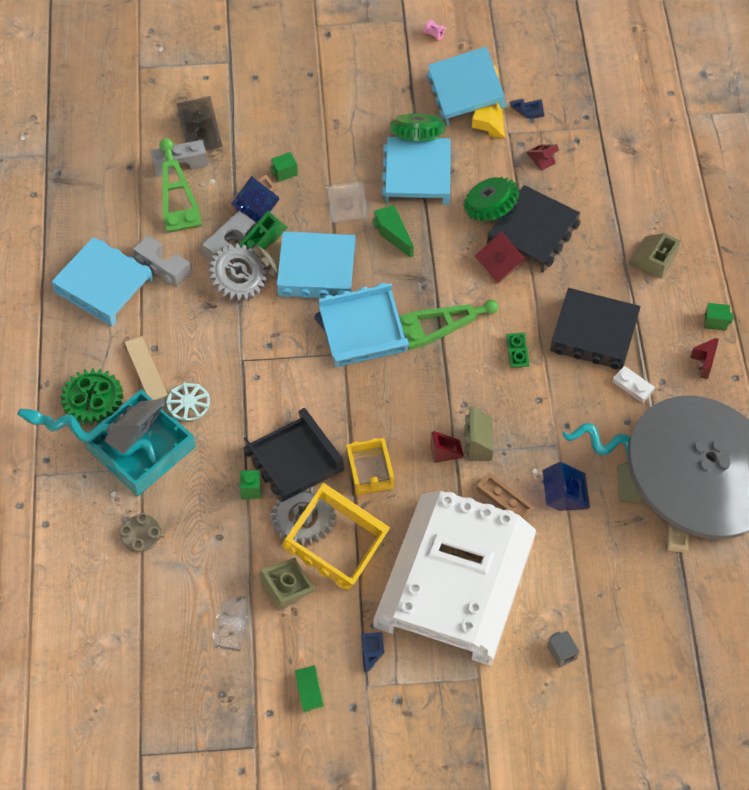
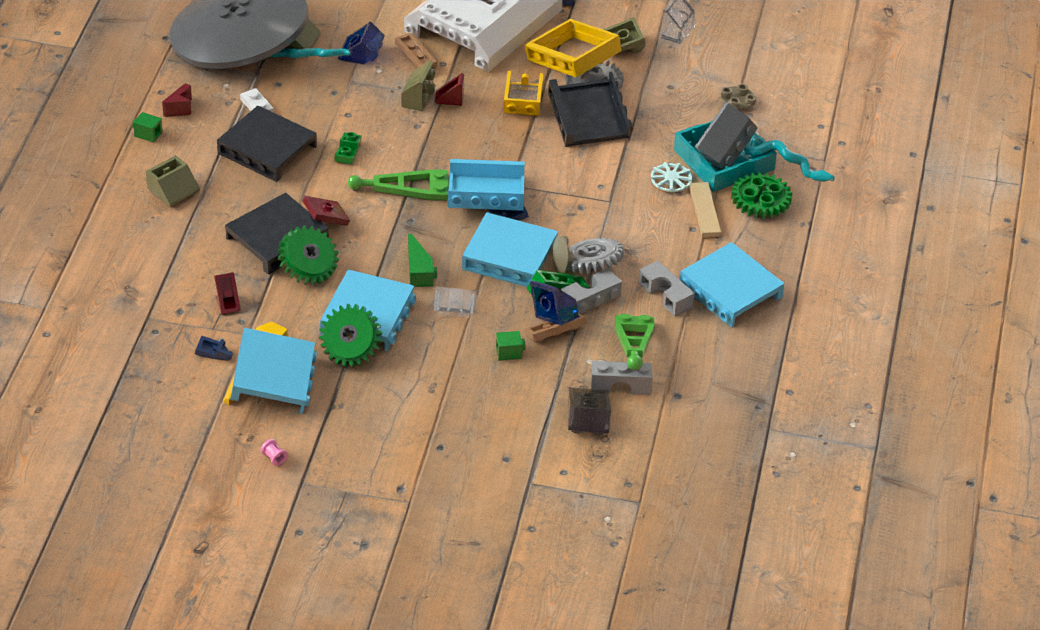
camera: 165 degrees left, 15 degrees down
green brick [240,470,261,500] -> none

